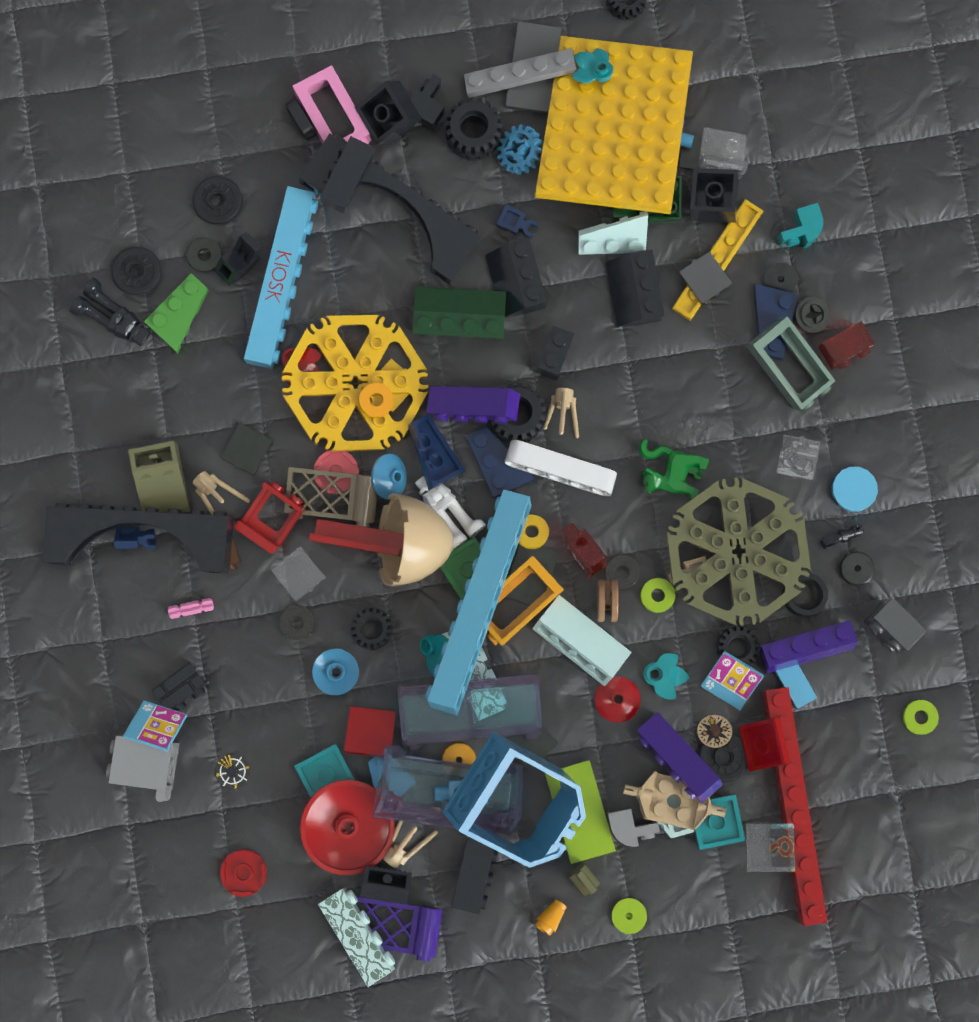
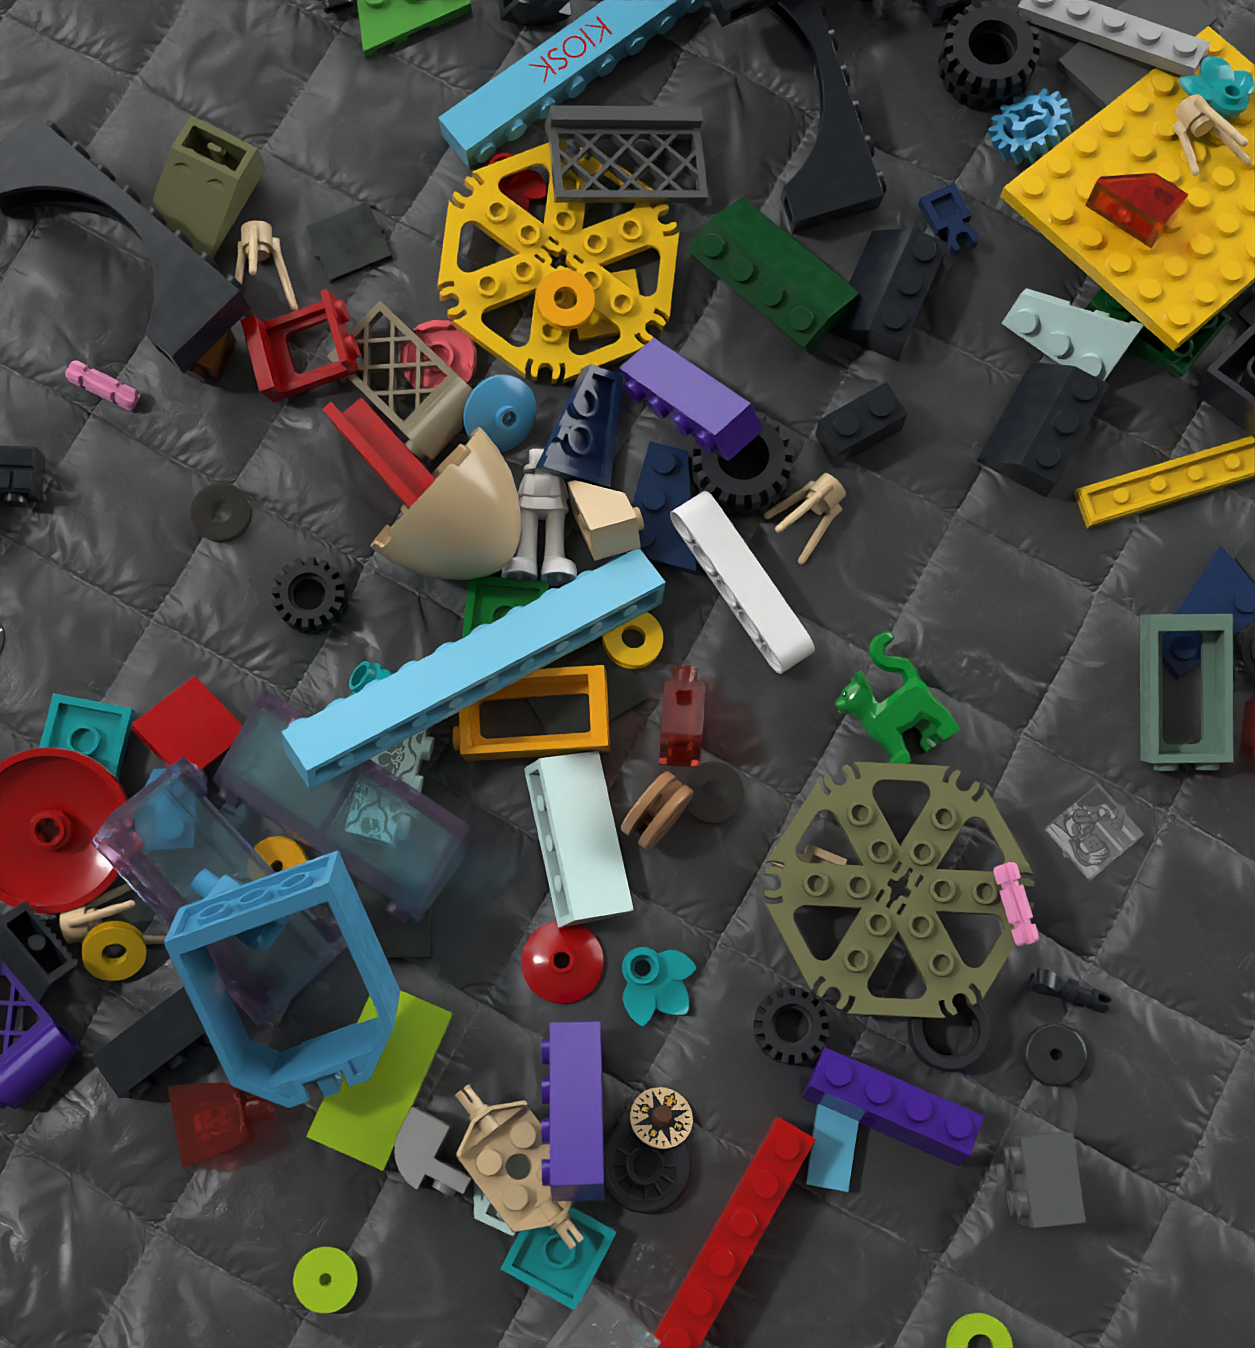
camera: 50 degrees right, 5 degrees down
dark blue plate [114,527,157,549] -> none
clear piece [271,546,326,601] -> none
dark azure dish [312,649,359,695] -> none
light orange cone [535,899,567,936] -> none
olive piece [567,862,600,896] -> none
lime piece [640,578,675,613] -> none
dark grey piece [679,252,732,305] -> none
piece [701,651,764,710] -> none
red tile [739,717,790,772] -> none
medium azure tile [831,467,878,512] -> none
none -> yellow piece [82,921,146,981]
none -> clear red torso [168,1082,274,1168]
none -> dark grey fence [545,105,708,203]
none -> tan slope [567,480,644,561]
none -> bright pink axle [993,862,1039,946]
none -> clear red slope [1085,173,1189,249]
none -> tan plant [1172,94,1252,176]

